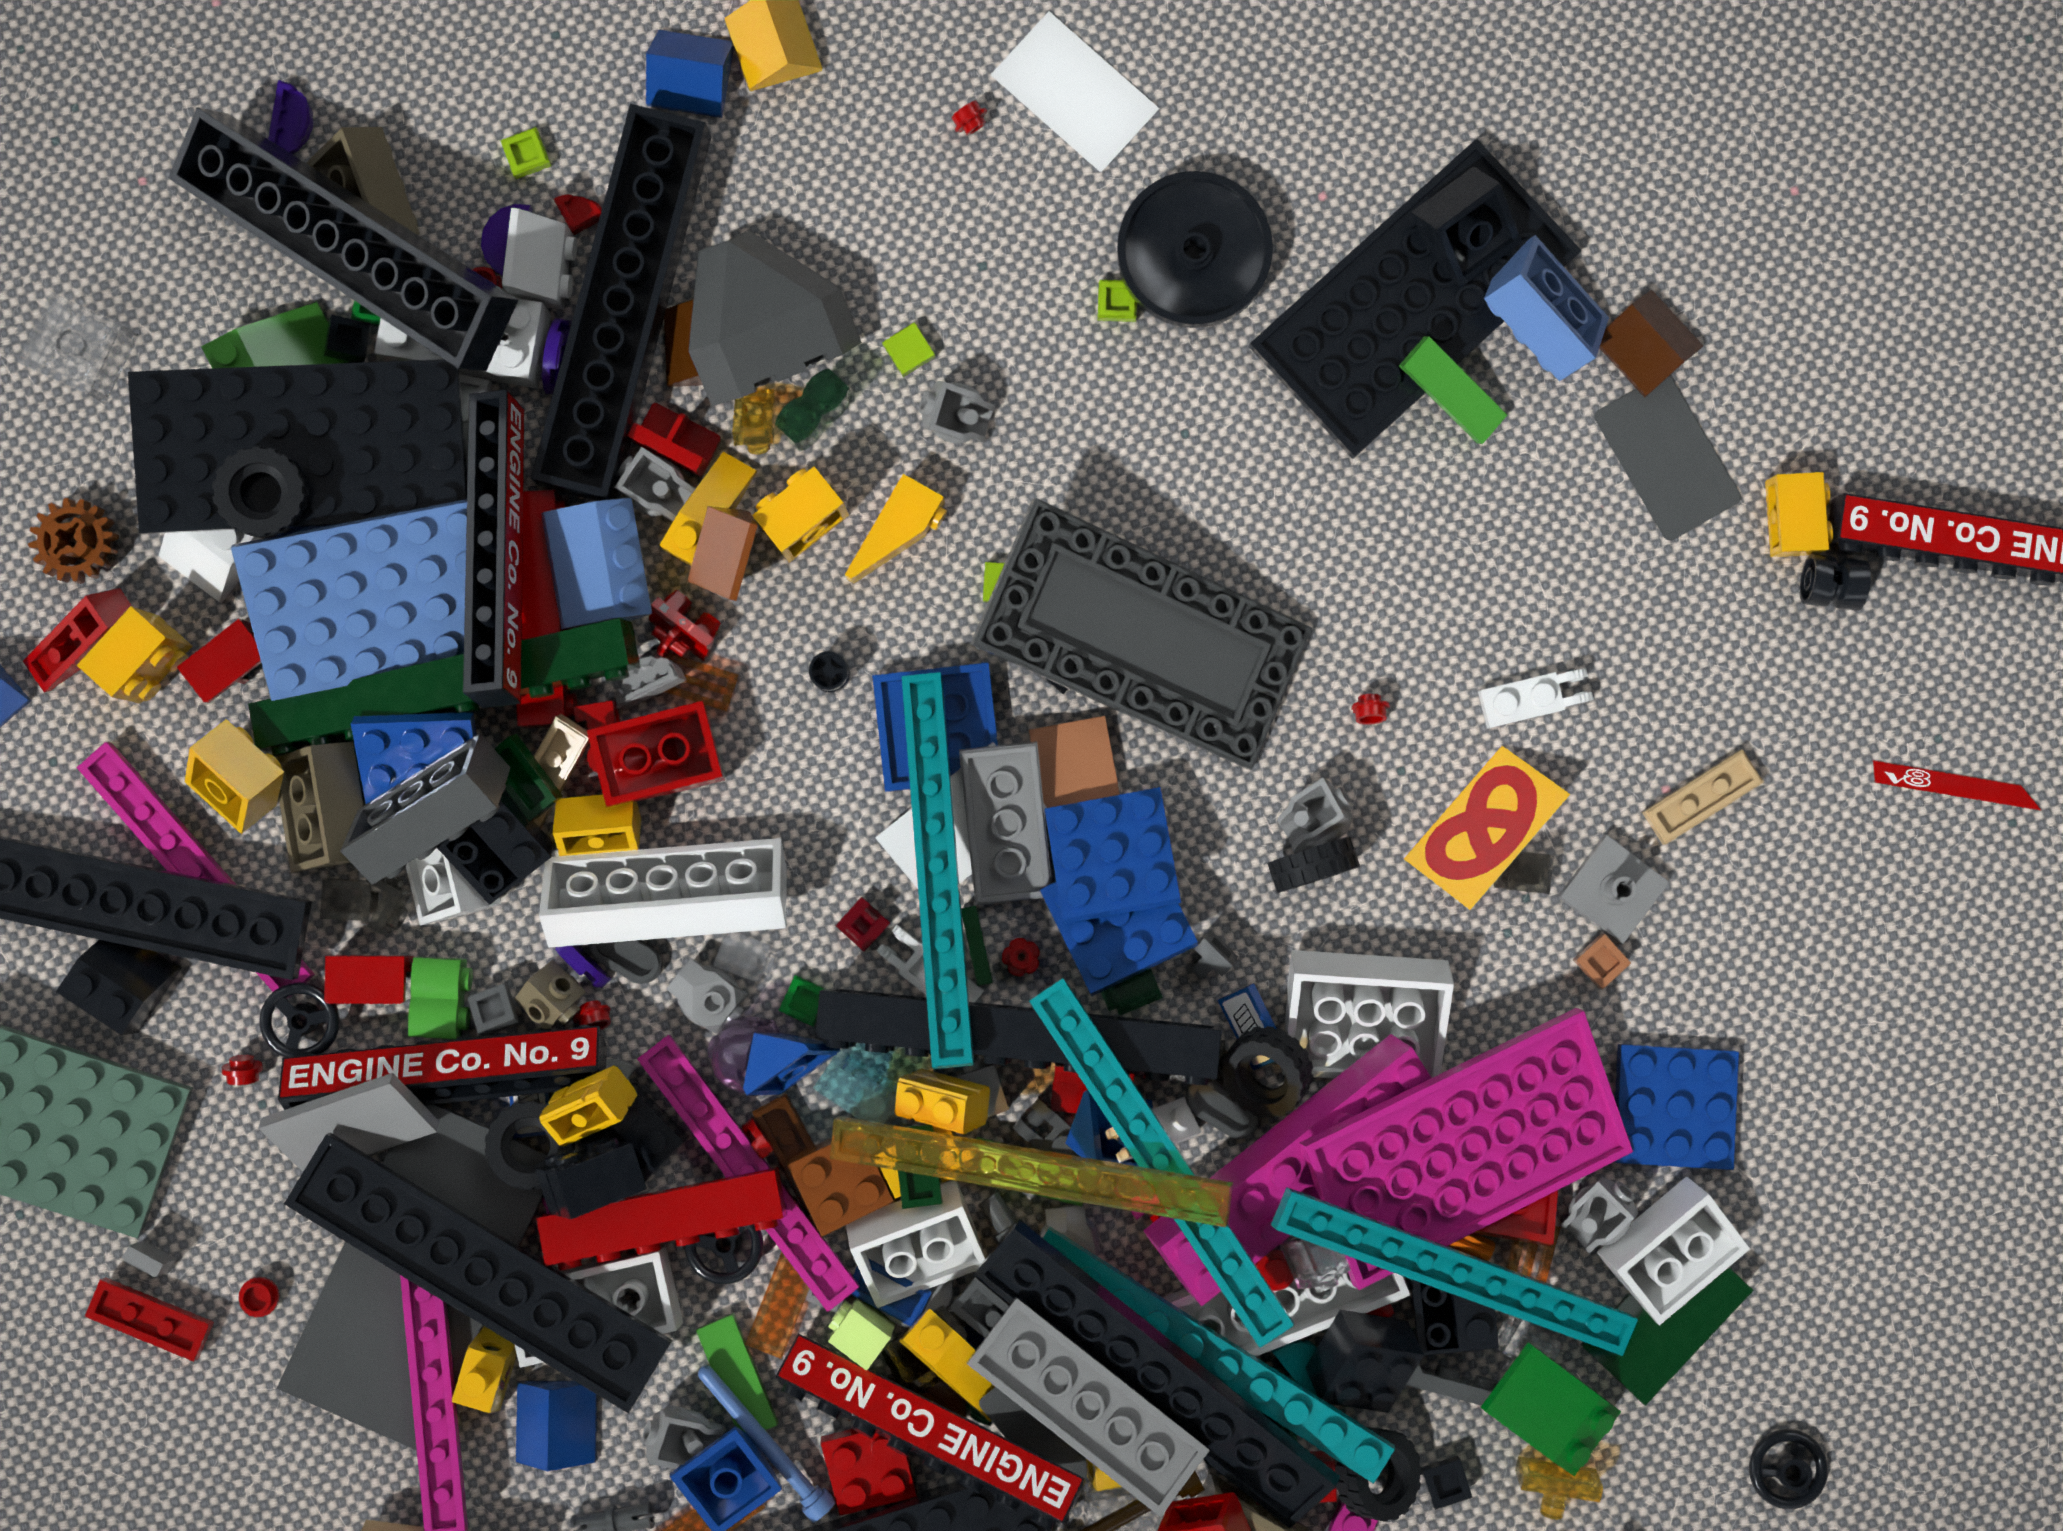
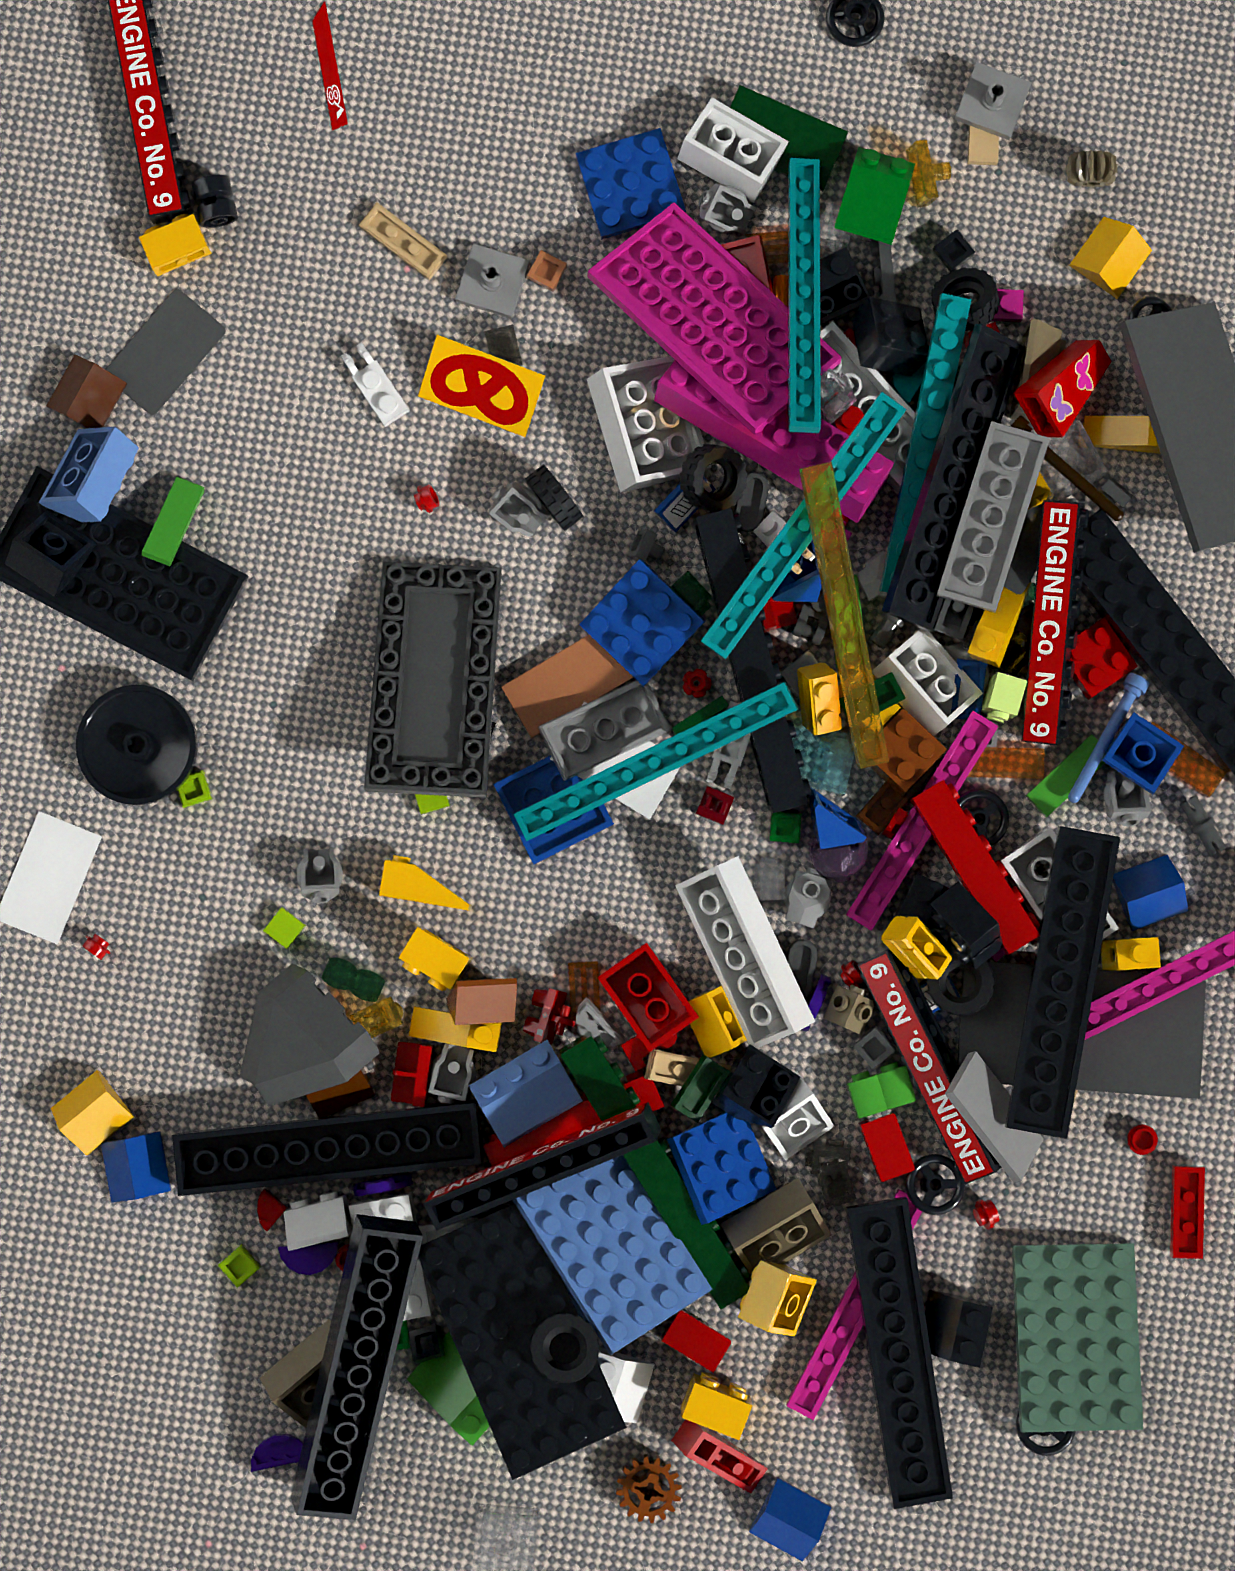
camera: 105 degrees left, 0 degrees up
light grey tile [122,1240,177,1277] -> none
dark grey brick [340,733,511,885] -> none
black wheel [809,651,851,693] -> none
blue plate [1045,787,1182,924] -> none

